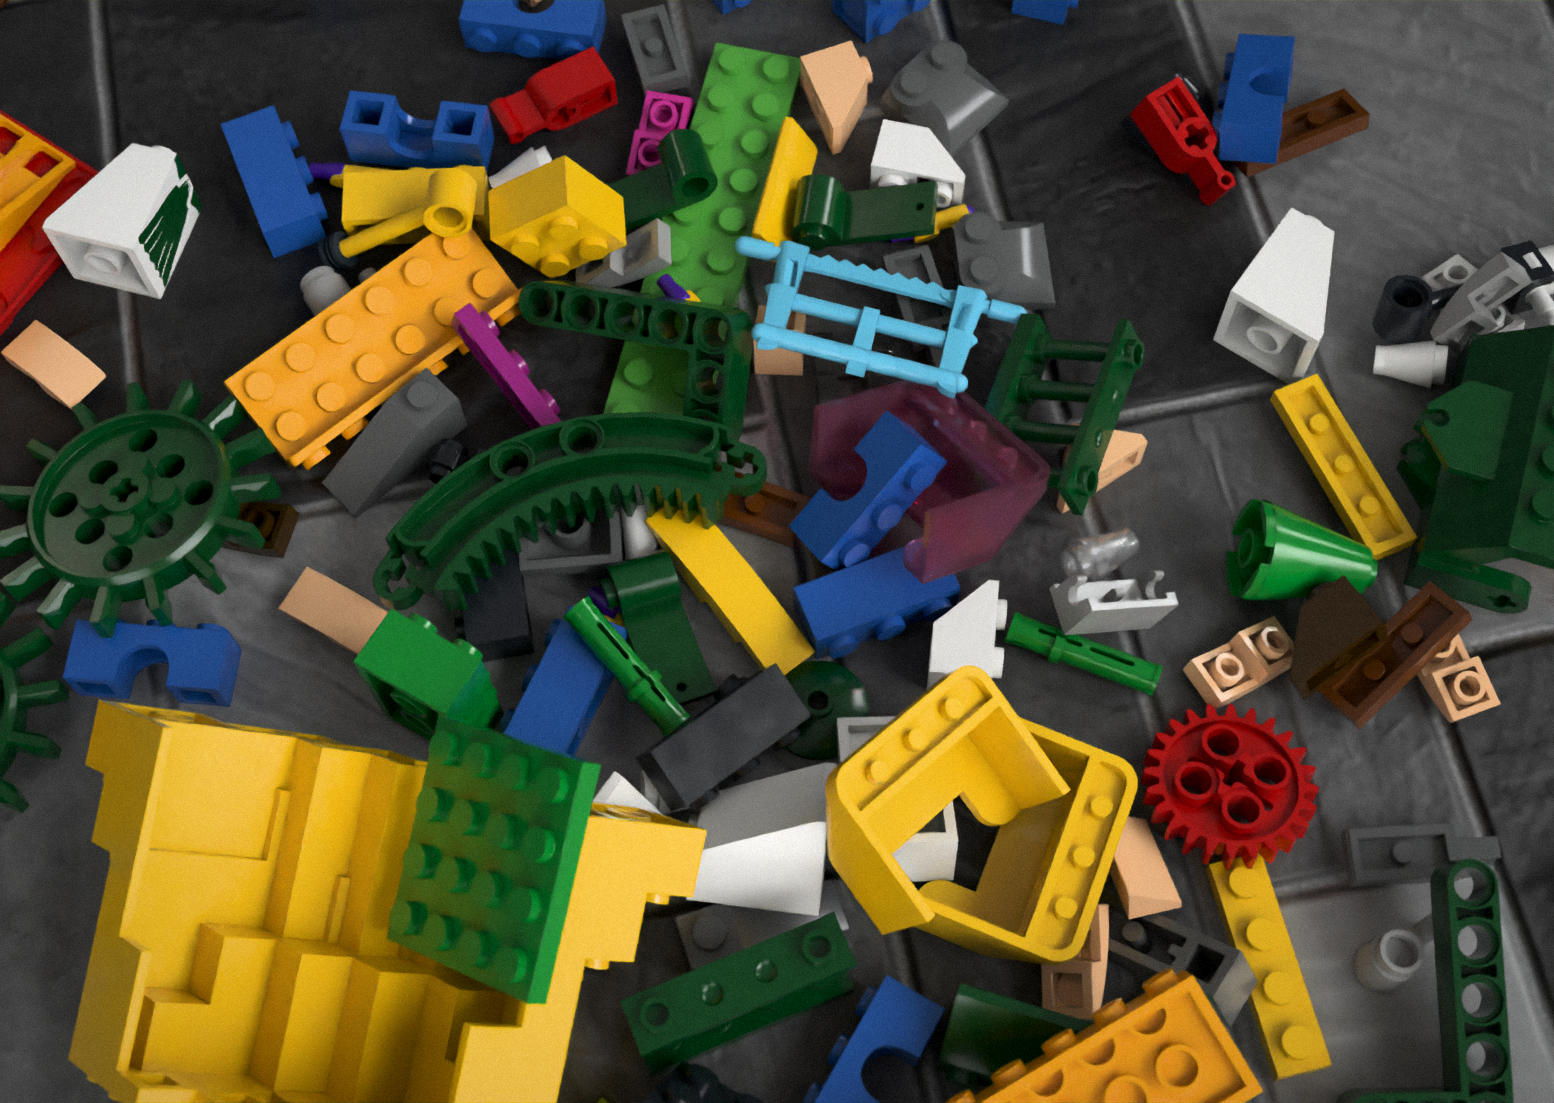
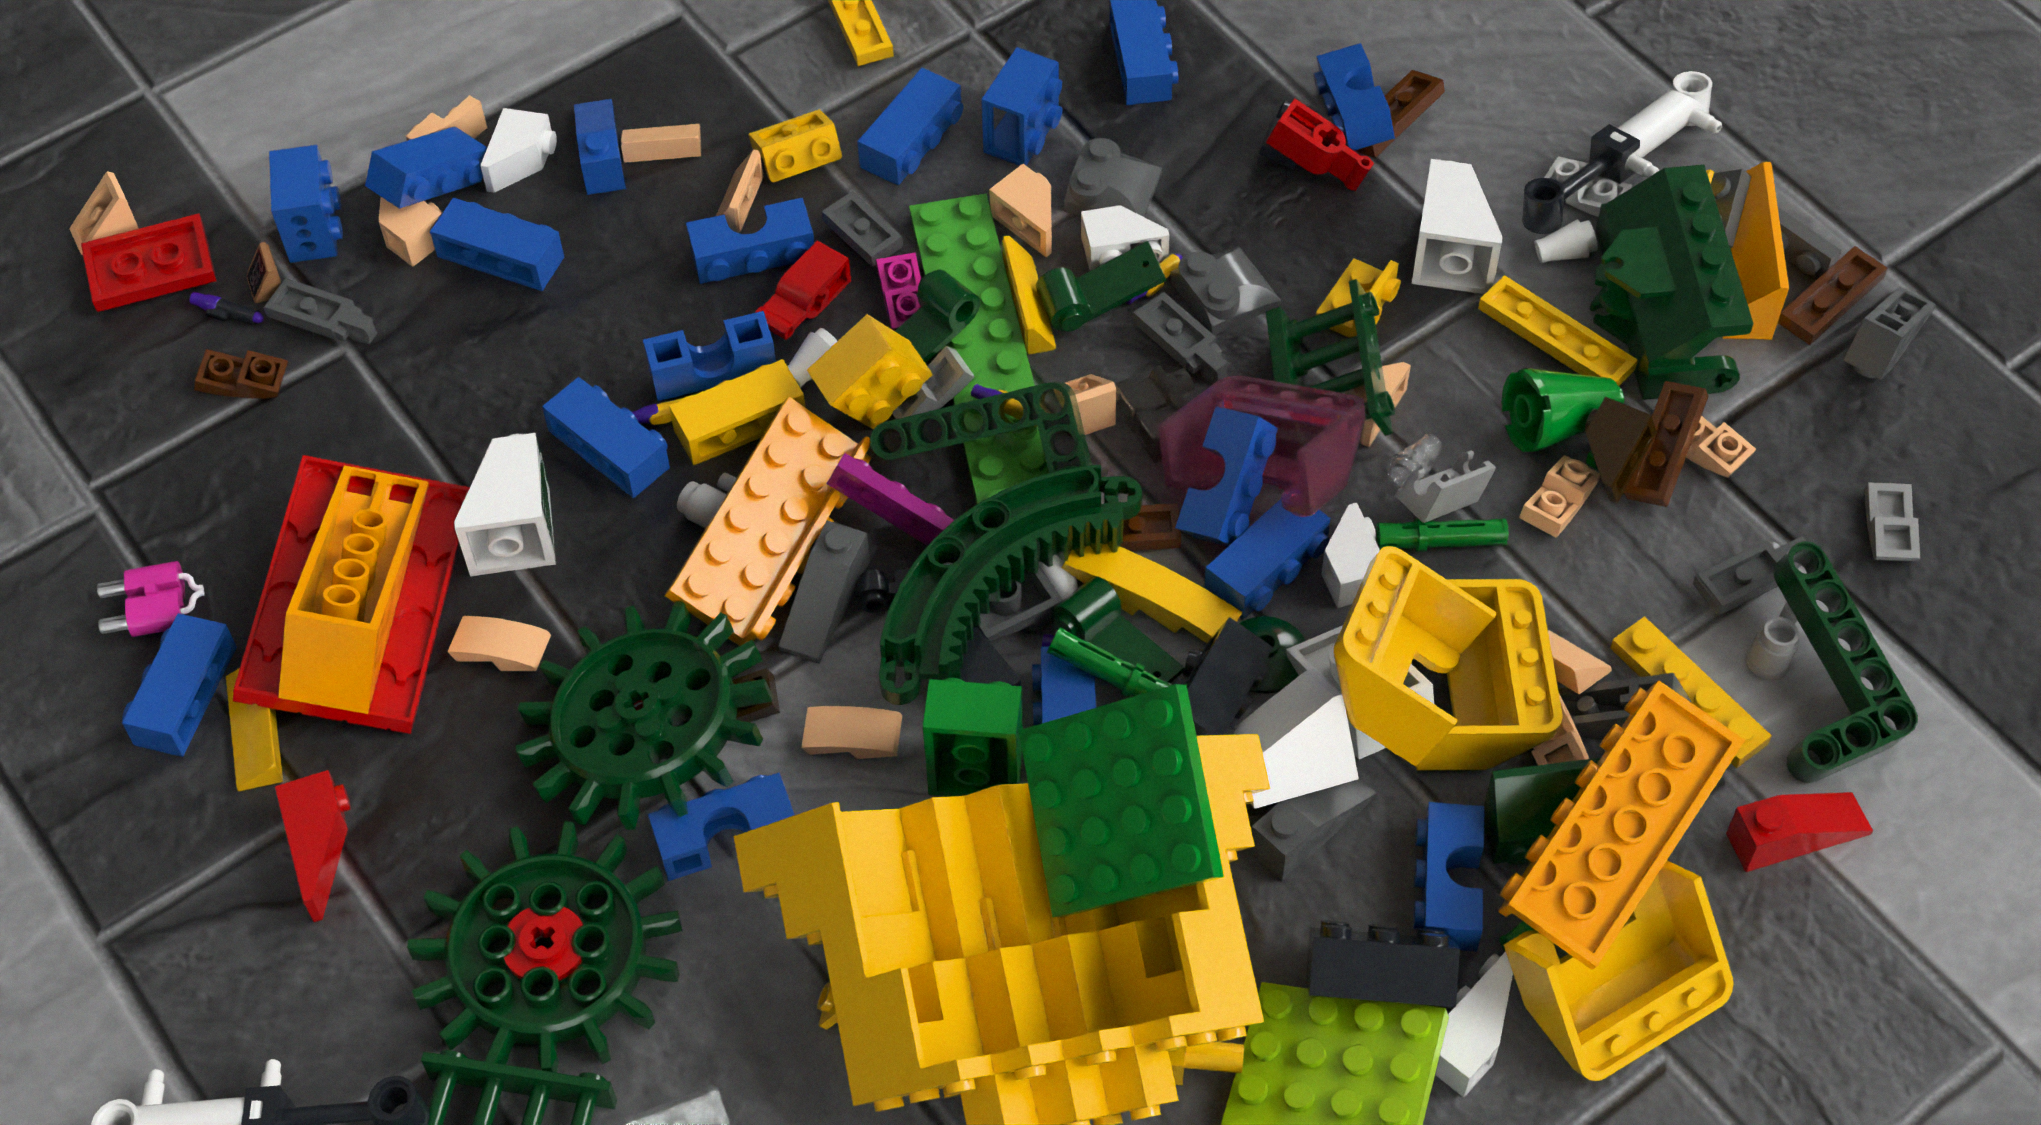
camera: 25 degrees left, 10 degrees down
yellow piece [318,168,477,273] -> none
dark green fence [620,912,857,1078] -> none
medium azure piece [734,236,1027,399] -> none
red gear [1140,704,1319,869] -> none
light grey slope [1430,252,1532,353] -> none
none -> yellow bracket [1316,258,1401,338]

